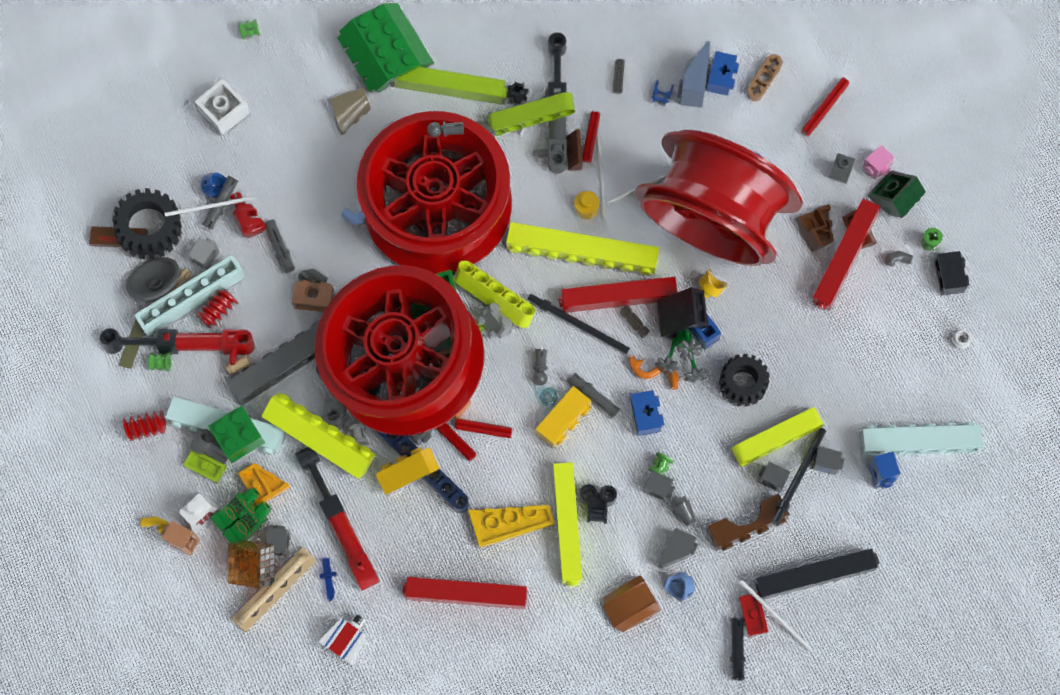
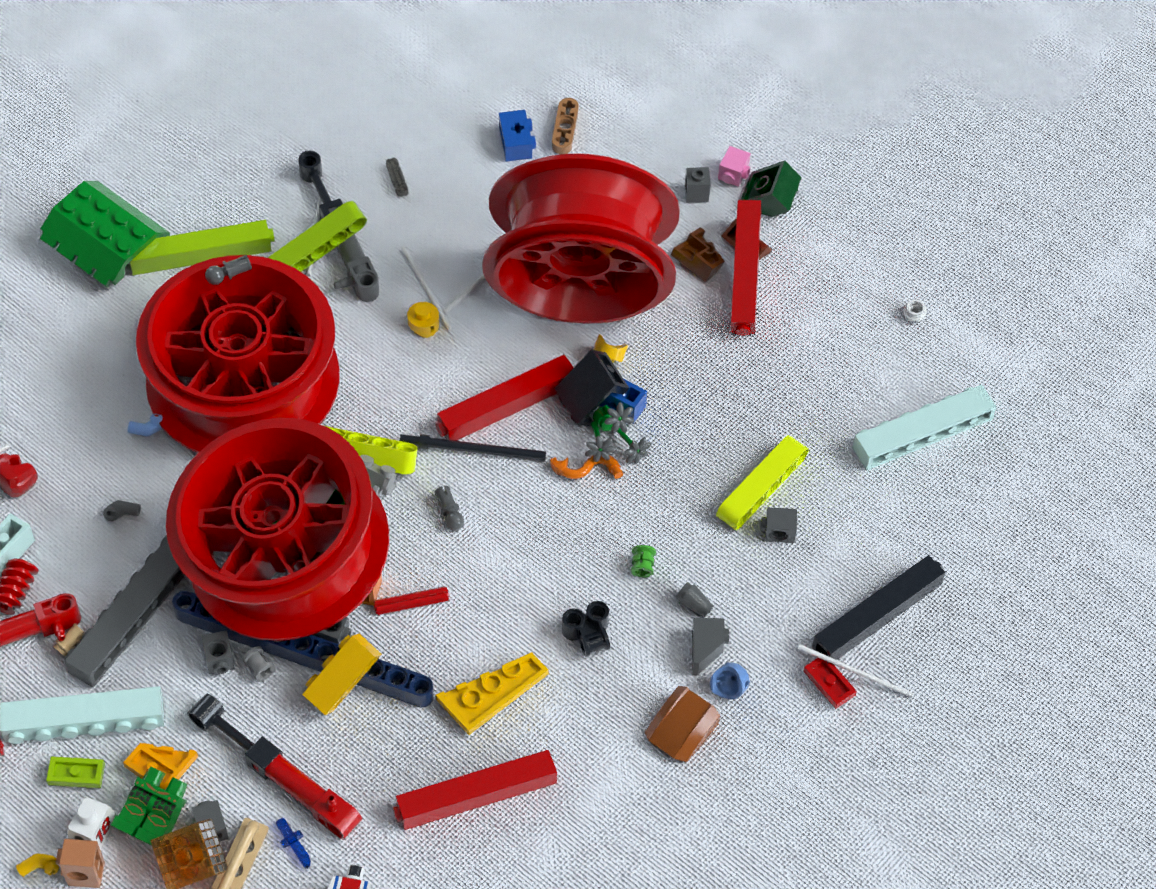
camera: 30 degrees left, 15 degrees down
dark grey piece [191,429,228,464] -> none
green brick [208,405,265,463] -> none
neon yellow brick [261,393,376,479] -> none
dark grey pin [264,219,295,273] -> none
nougat brick [292,280,335,312] -> none
dark tan slope [329,88,371,135] -> none
red axle [436,423,477,461] -> none
black gear [506,81,529,105] -> none
neon yellow brick [506,222,659,276] -> none
yellow brick [535,386,591,448] -> none
clear light blue bush [540,387,558,407] -> none
neon yellow brick [553,462,583,587] -> none
copper slope [566,129,583,171] -> none
dark grey pin [568,373,620,418] -> none
red axle [582,111,600,163] -> none
clear smoke axle [620,305,650,338] -> none
blue brick [630,390,664,436] -> none
dark grey brick [643,471,675,502] -> none
blue piece [651,80,674,106] -> none
sand blue slope [678,41,710,108] -> none
reddish brown arch [706,493,790,551] -> none
black tyre [719,354,770,407] -> none
black pin [730,618,746,681] -> none
black bar [771,428,826,525] -> none
red axle [801,77,849,136] -> none
dark grey brick [813,446,844,475] -> none
blue brick [868,452,901,489] -> none
dark grey arm [885,250,913,267] -> none
bright green bush [921,228,943,251] -> none
black brick [934,251,969,296] -> none

